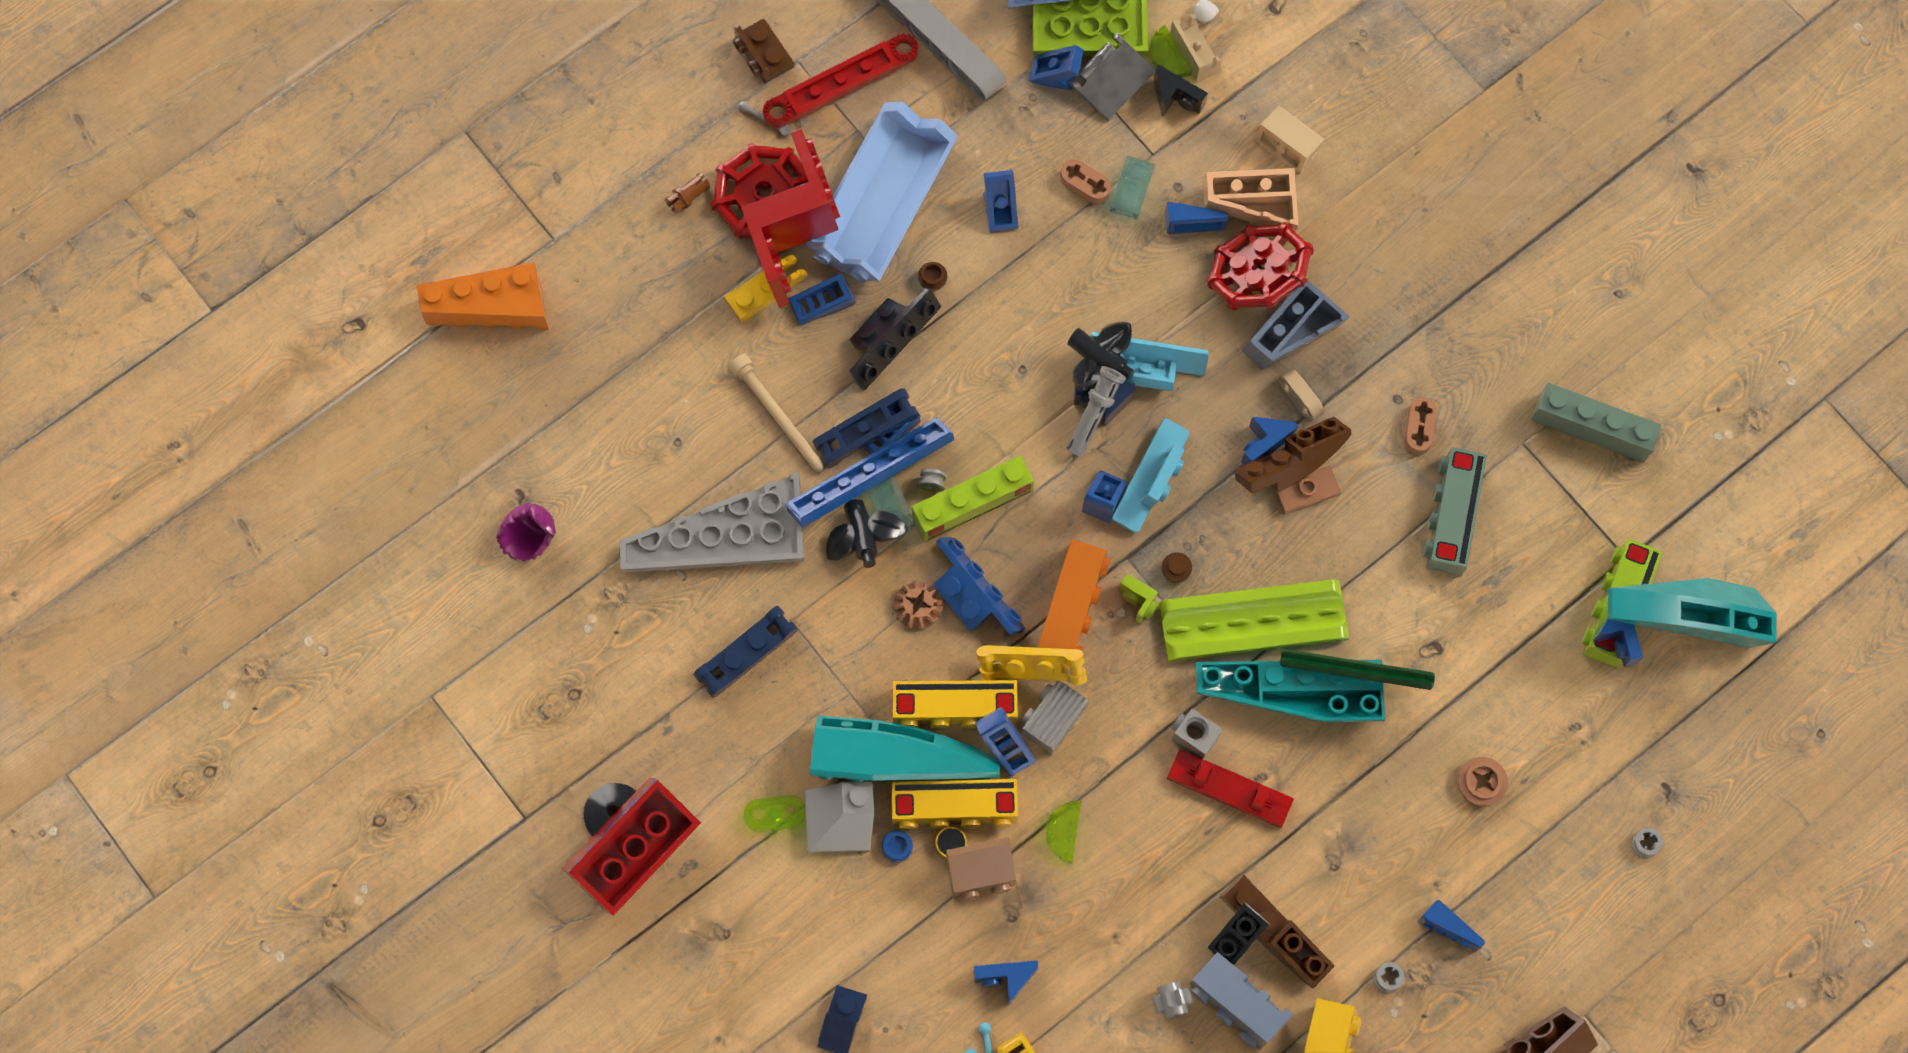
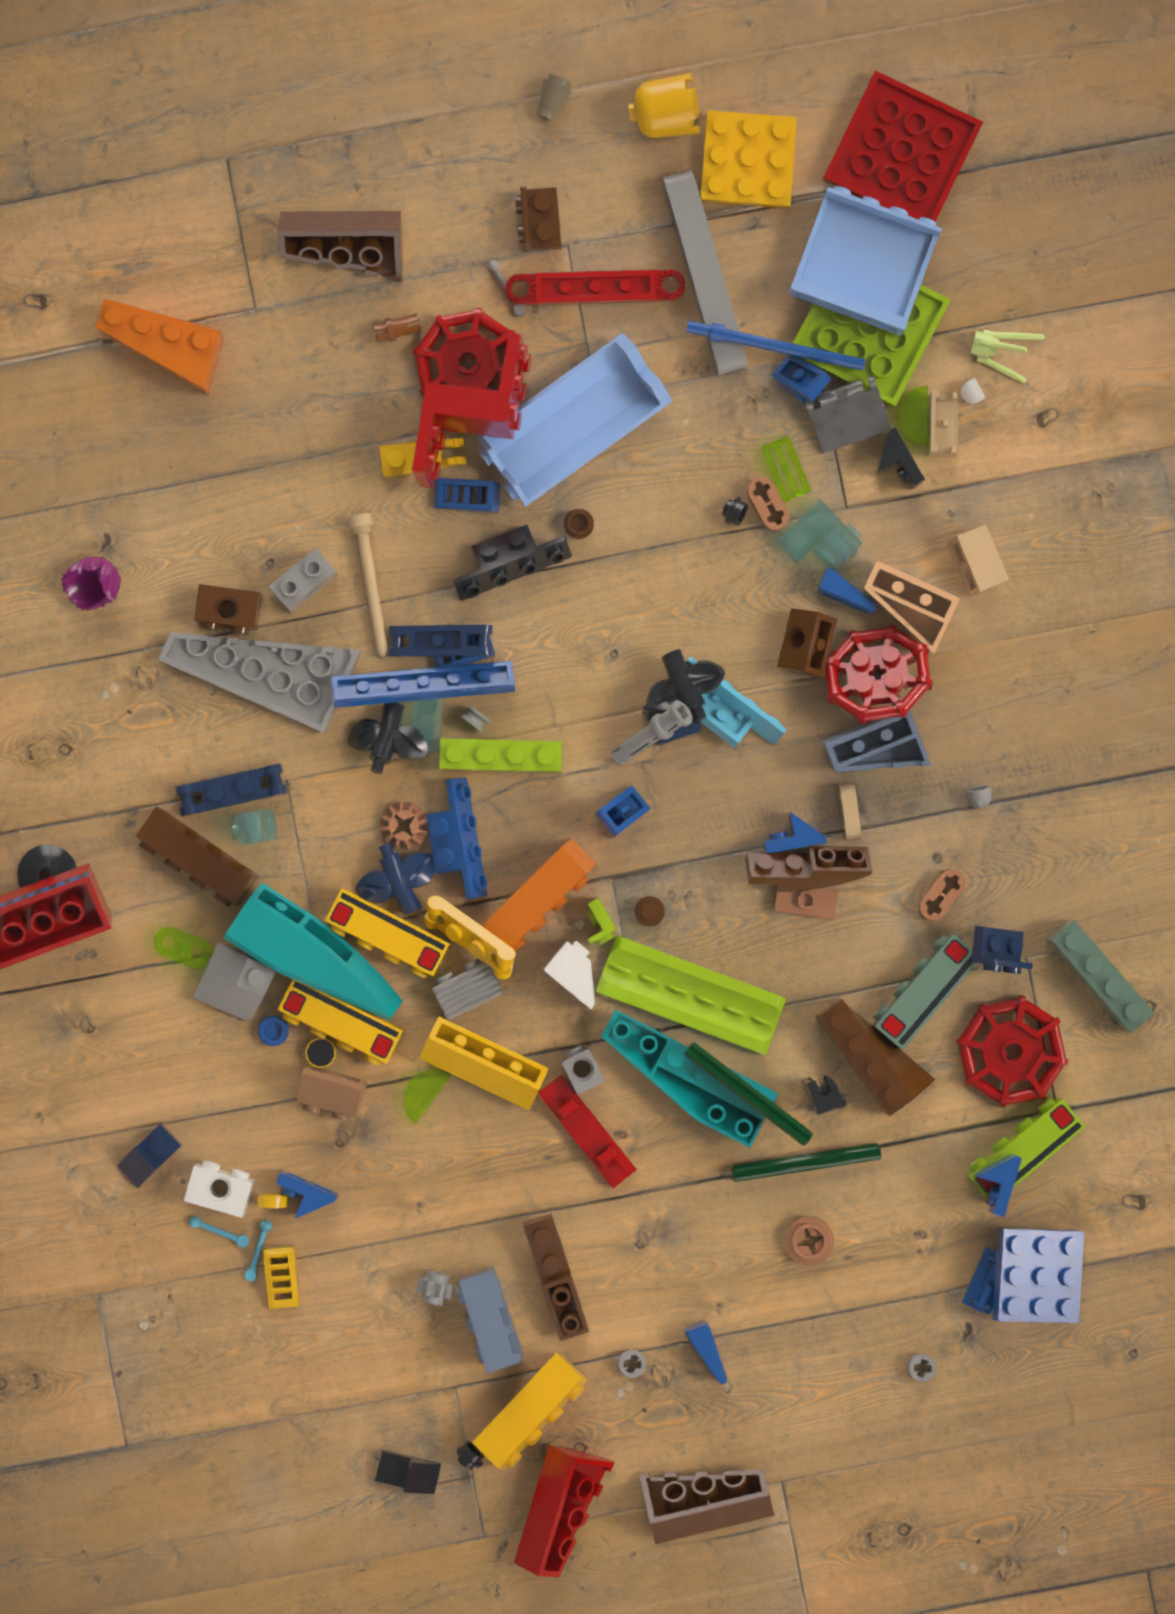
camera: 30 degrees right, 15 degrees up
blue slope [976,708,1037,777] -> none
blue slope [983,170,1018,232] -> none
medium azure bracket [1111,418,1190,534] -> none
black slope [1207,902,1270,965] -> none
teal wedge [1608,578,1777,648] -> none
none -> reddish brown wedge [136,806,259,907]
none -> white brick [184,1160,256,1218]
none -> reddish brown brick [194,584,262,635]
none -> clear light blue brick [231,809,279,845]
none -> yellow tile [257,1193,288,1208]
none -> light grey brick [269,548,338,613]
none -> reddish brown wedge [278,211,402,282]
none -> dark blue plant [355,842,435,915]
none -> yellow brick [419,1017,549,1110]
none -> white slope [544,941,595,1009]
none -> blue bar [686,320,865,371]
none -> black plate [722,497,748,526]
none -> dark green axle [732,1143,882,1182]
none -> clear neon green tile [761,435,812,503]
none -> reddish brown brick [777,608,837,678]
none -> black hinge [803,1075,847,1115]
none -> clear light blue brick [814,521,862,571]
none -> reddish brown wedge [816,999,936,1117]
none -> red plate [956,995,1069,1108]
none -> blue hinge [962,1247,997,1315]
none -> light grey hinge [966,785,992,808]
none -> dark blue bracket [971,926,1033,974]
none -> plate [992,1228,1084,1323]

